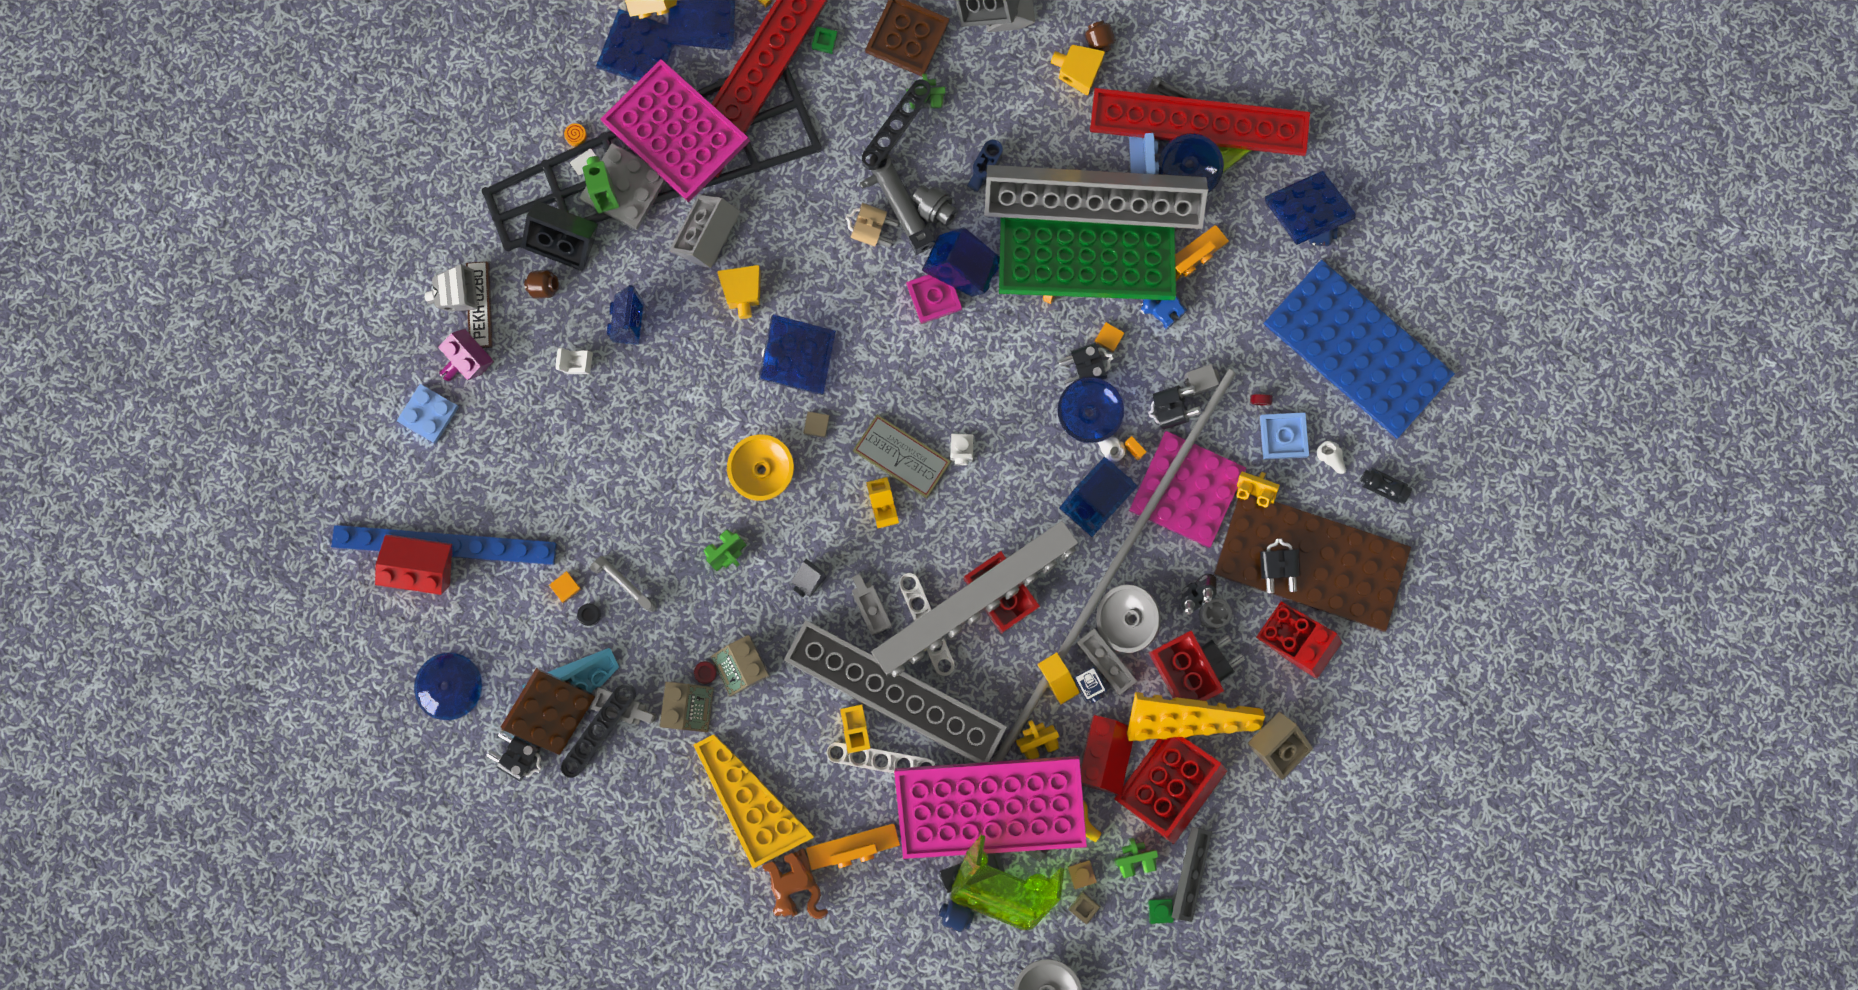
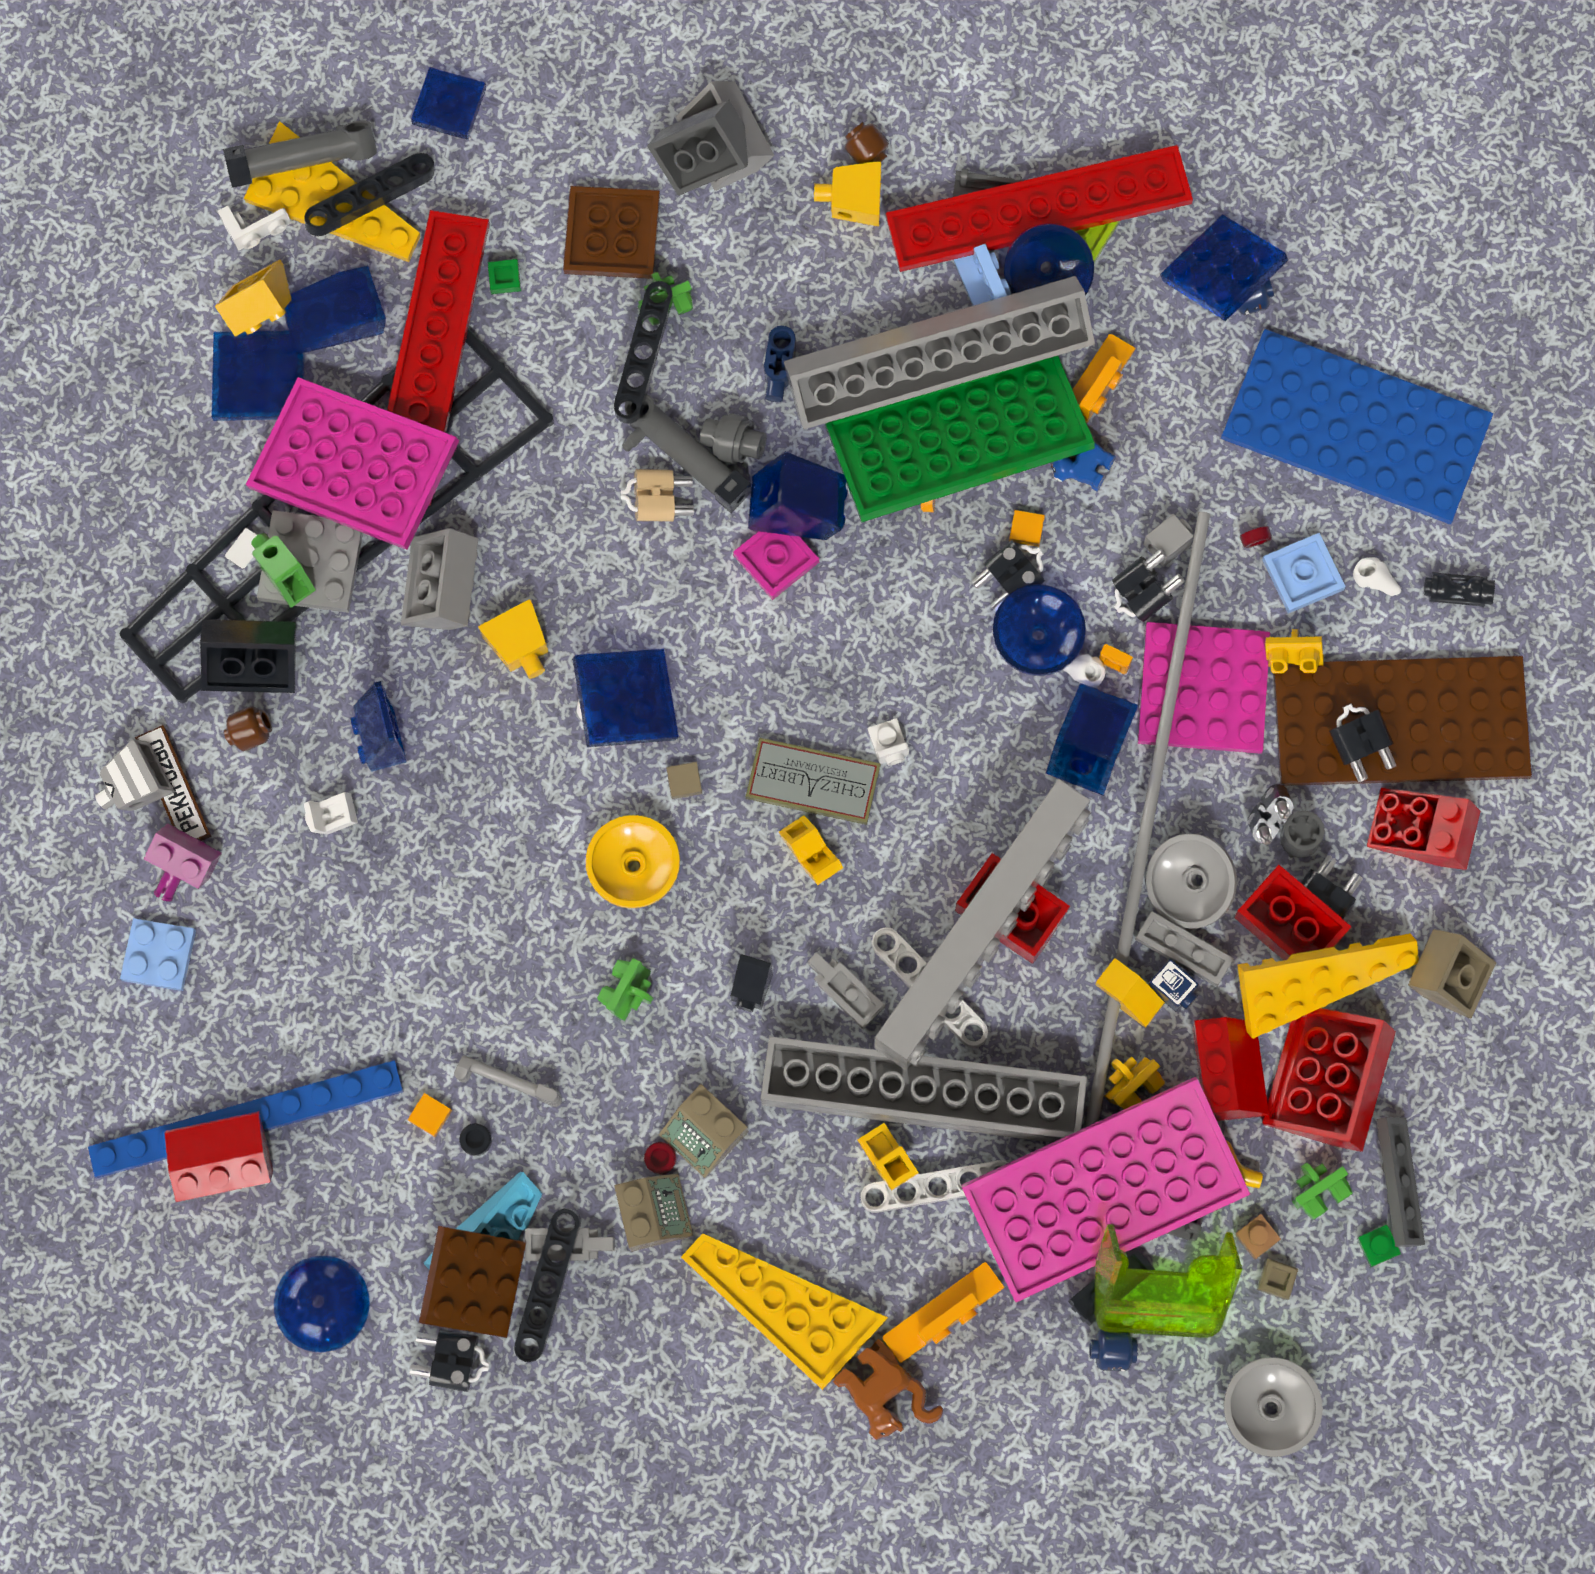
camera: 15 degrees left, 5 degrees down
light orange tile [564,123,587,146] -> none

